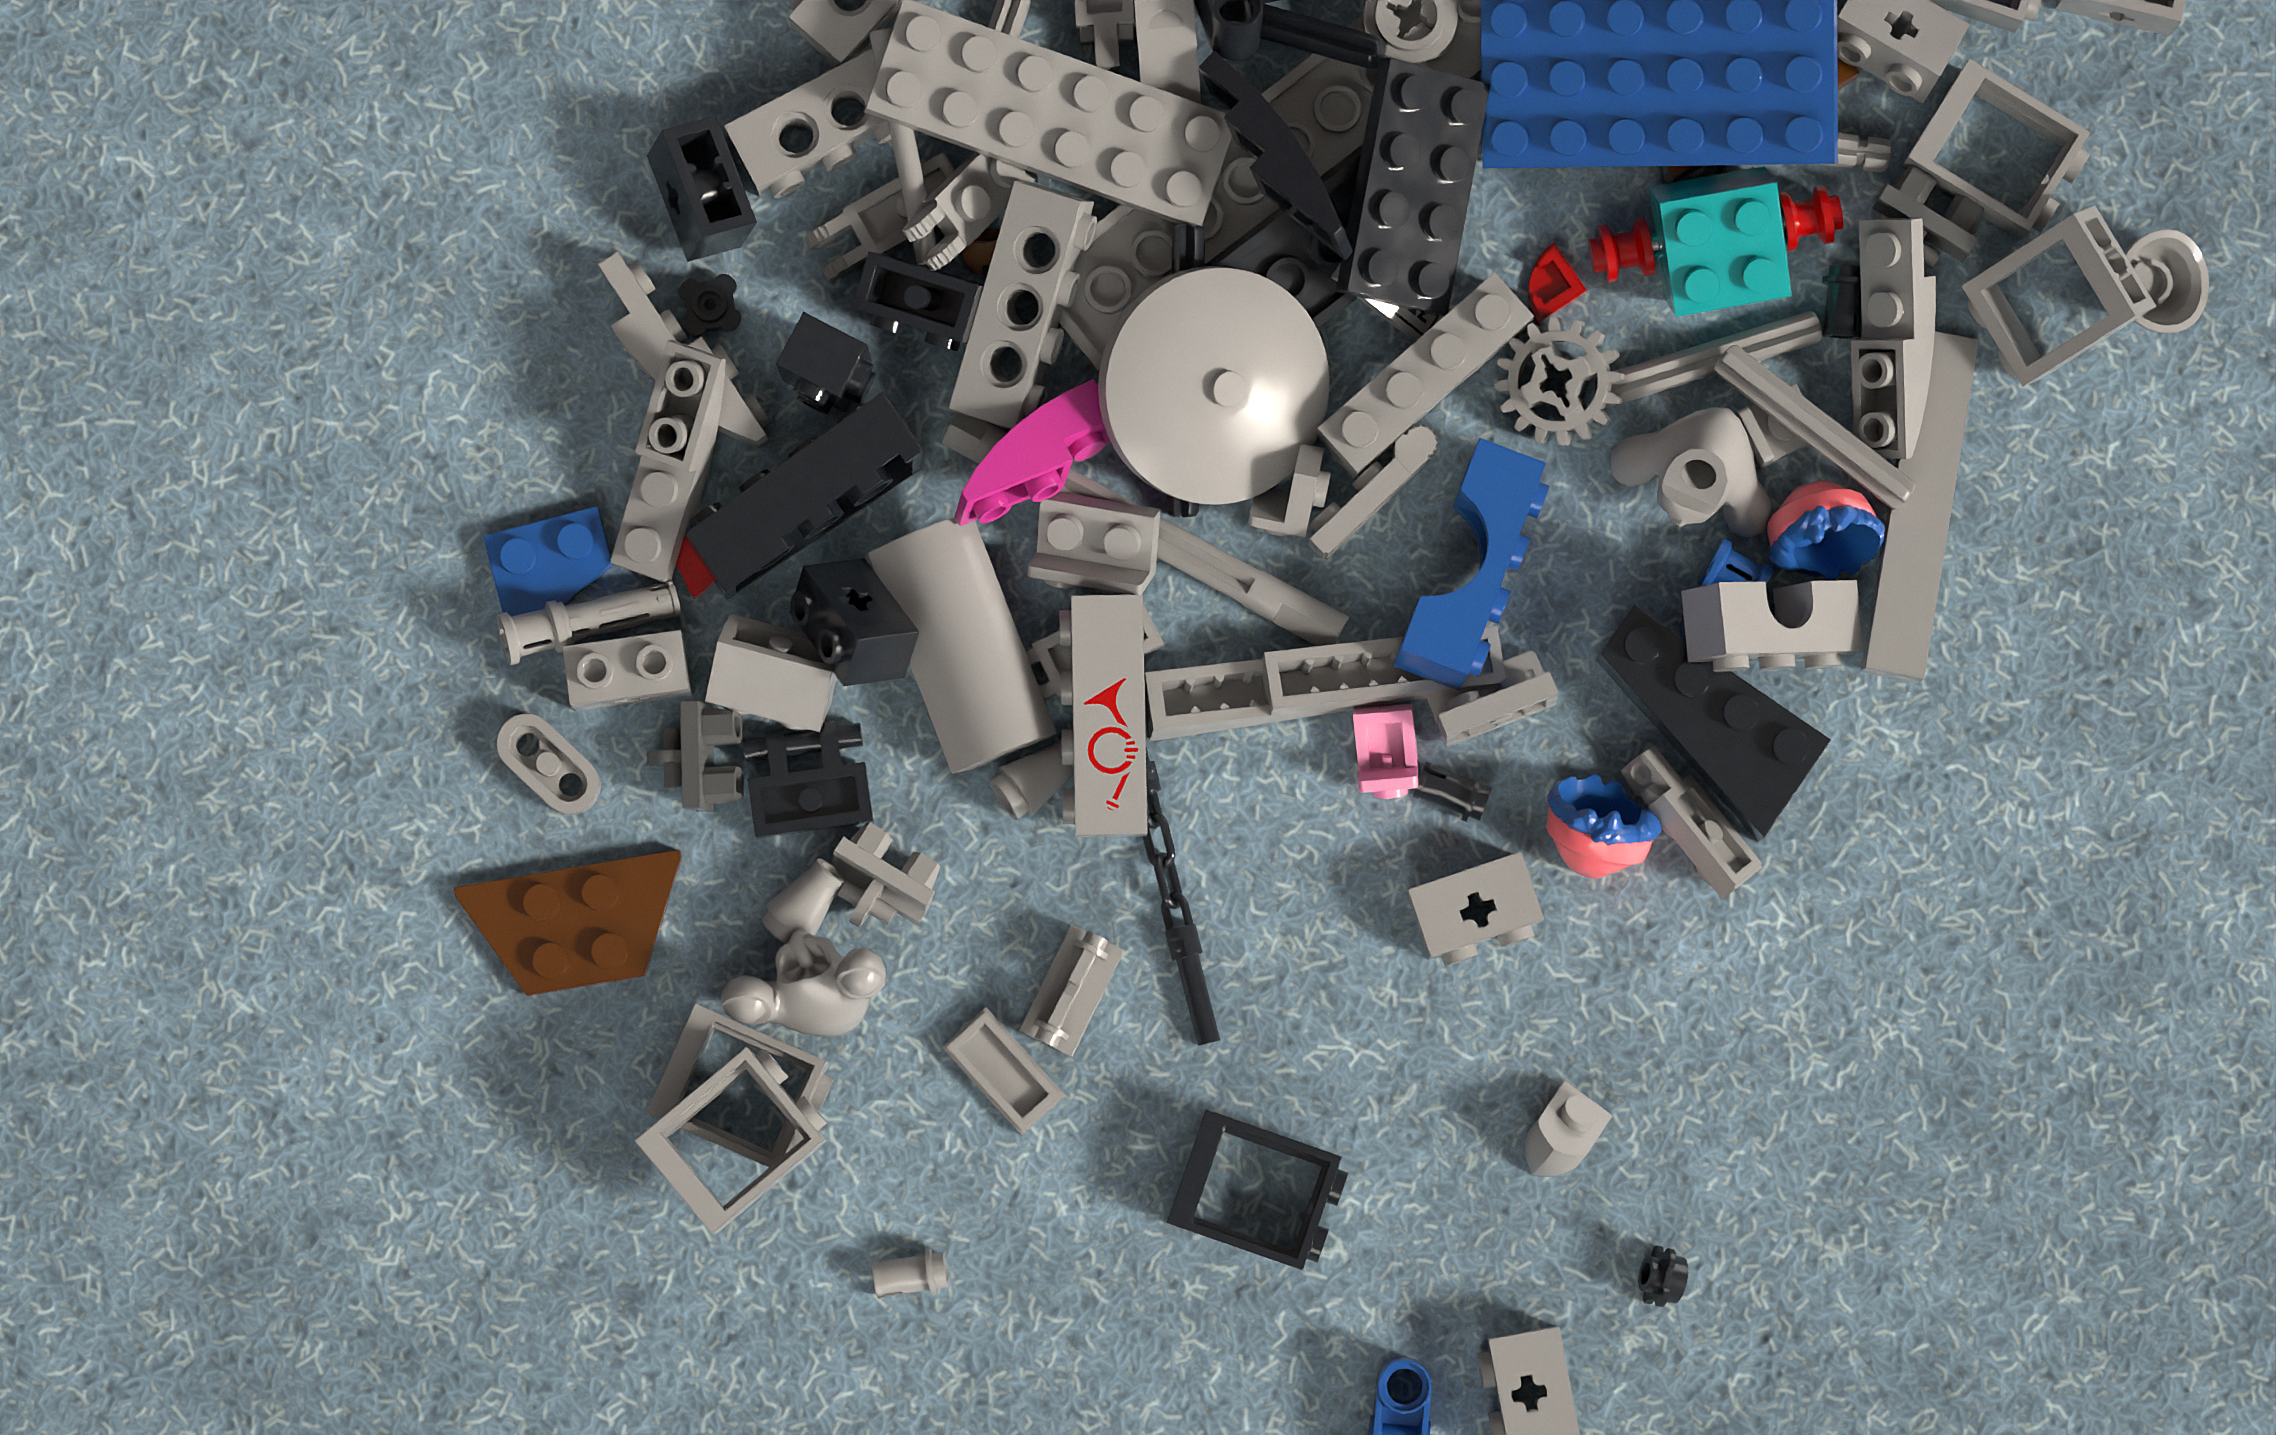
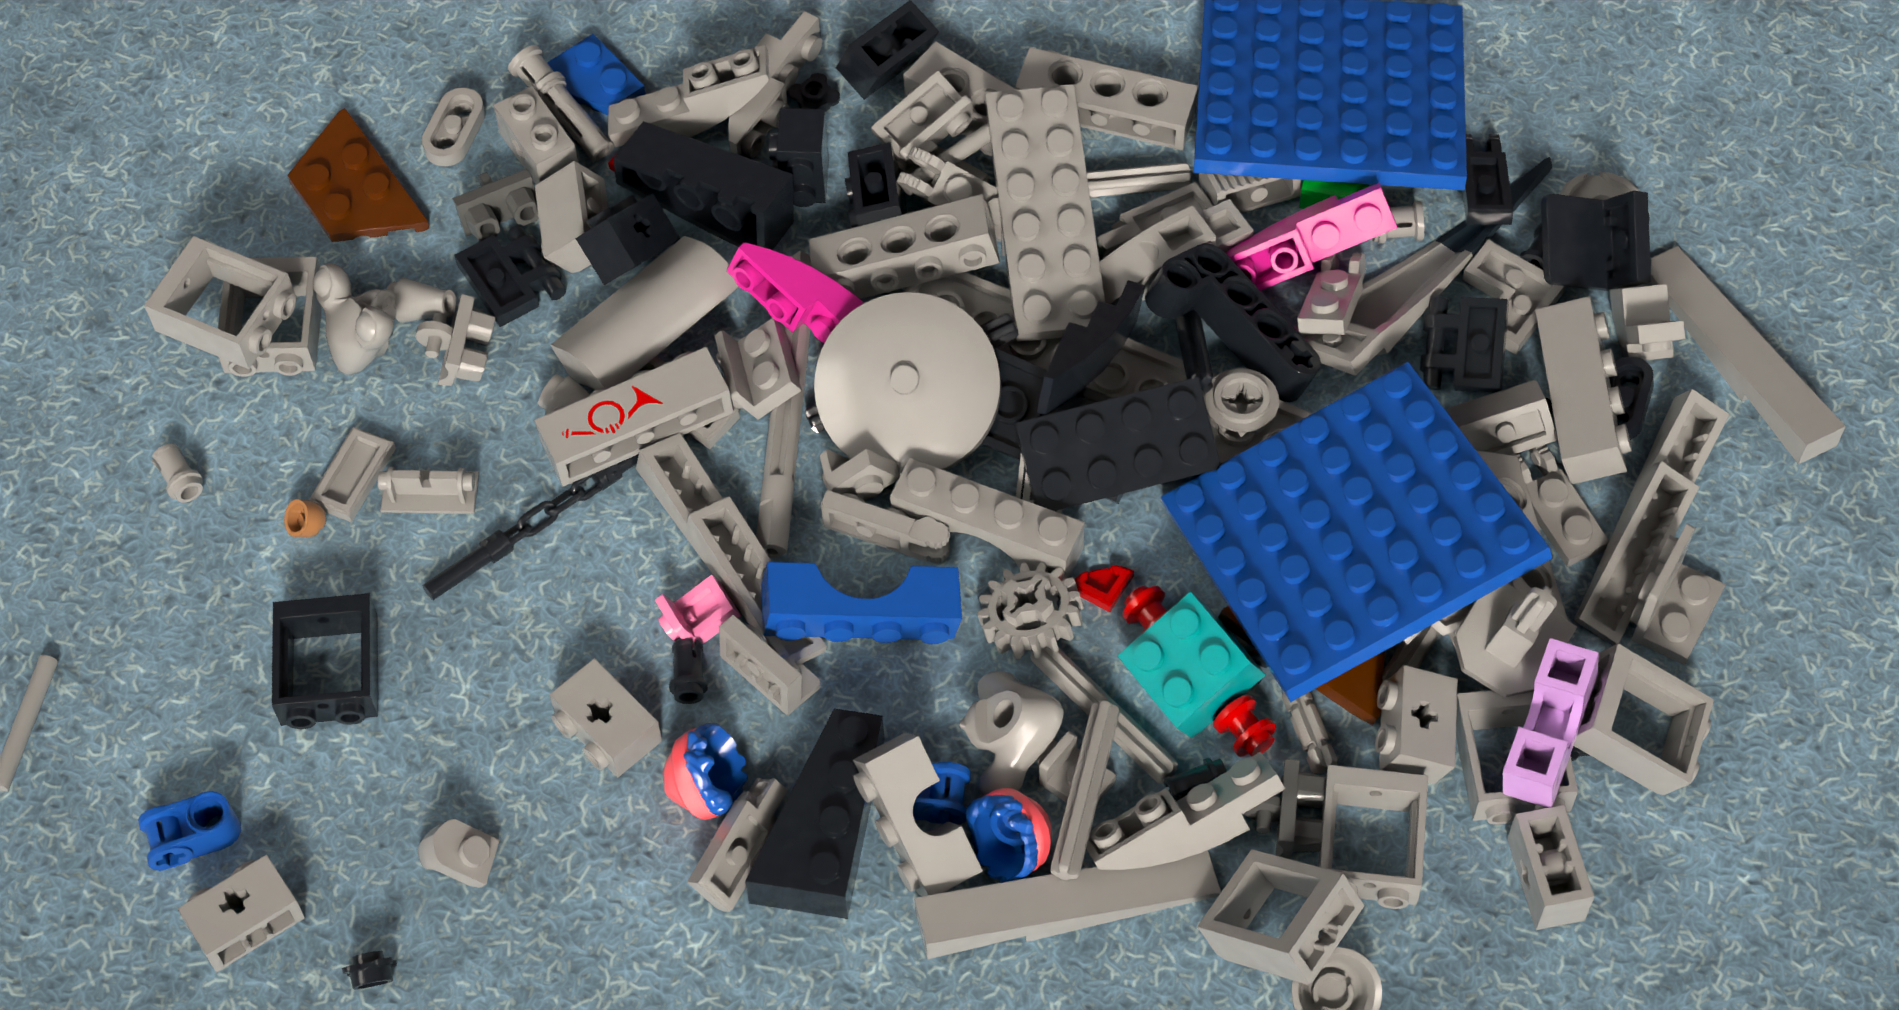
camera: 65 degrees right, 25 degrees down
none -> medium nougat hinge [284,499,326,538]
none -> light grey bracket [871,70,973,170]

